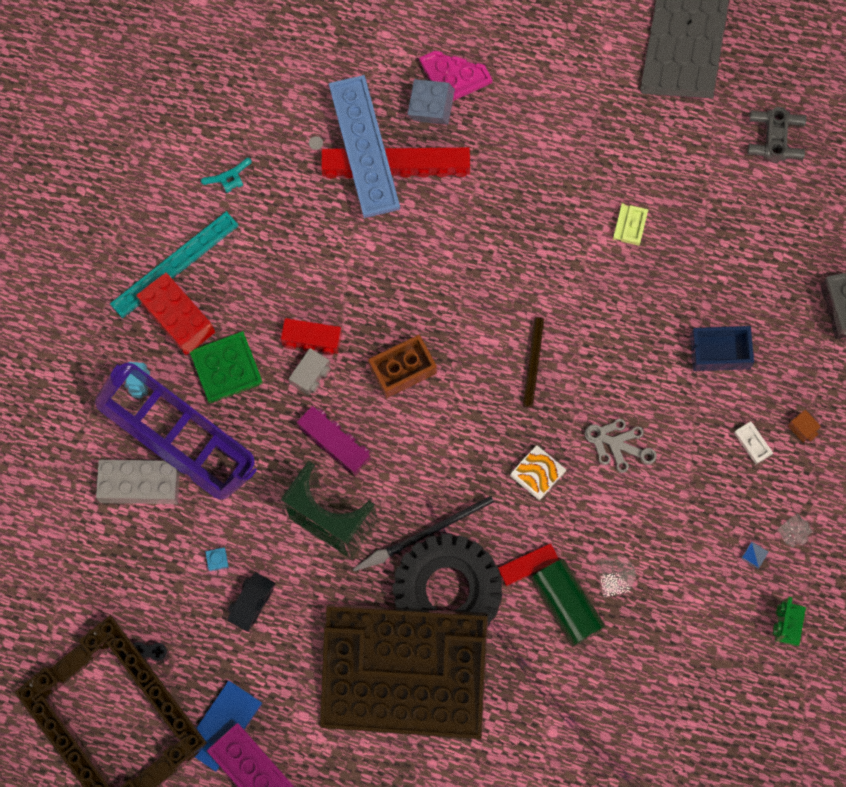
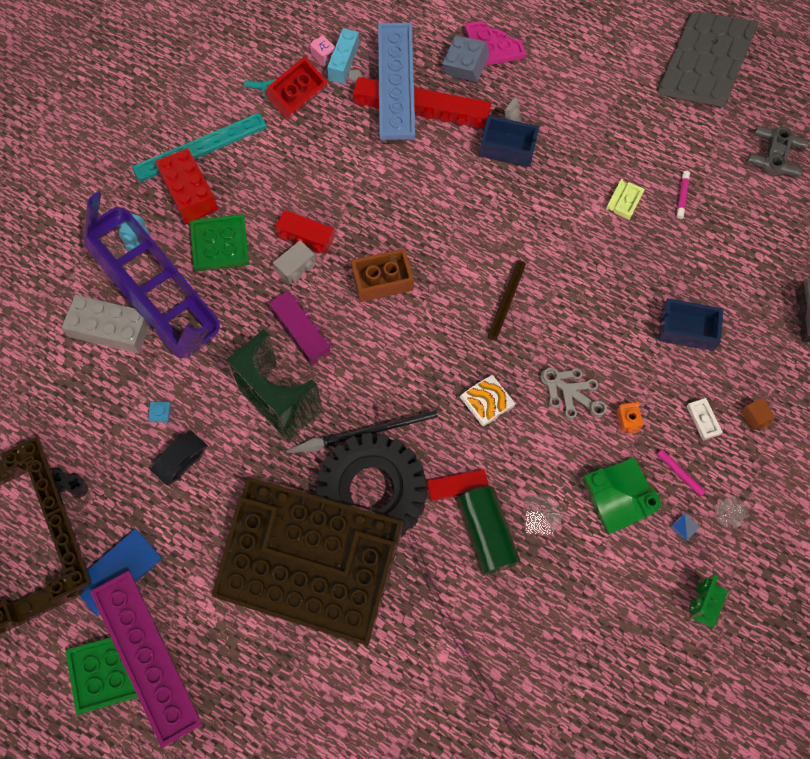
camera: 10 degrees right, 5 degrees down
none -> red brick [264,56,328,120]
none -> bright pink brick [310,35,335,67]
none -> medium azure brick [327,28,359,84]
none -> dark blue piece [479,115,540,167]
none -> light grey slope [504,97,521,122]
none -> green slope [582,457,661,535]
none -> orange brick [616,402,644,434]
none -> dark pink bar [657,449,706,497]
none -> dark pink bar [676,171,690,219]

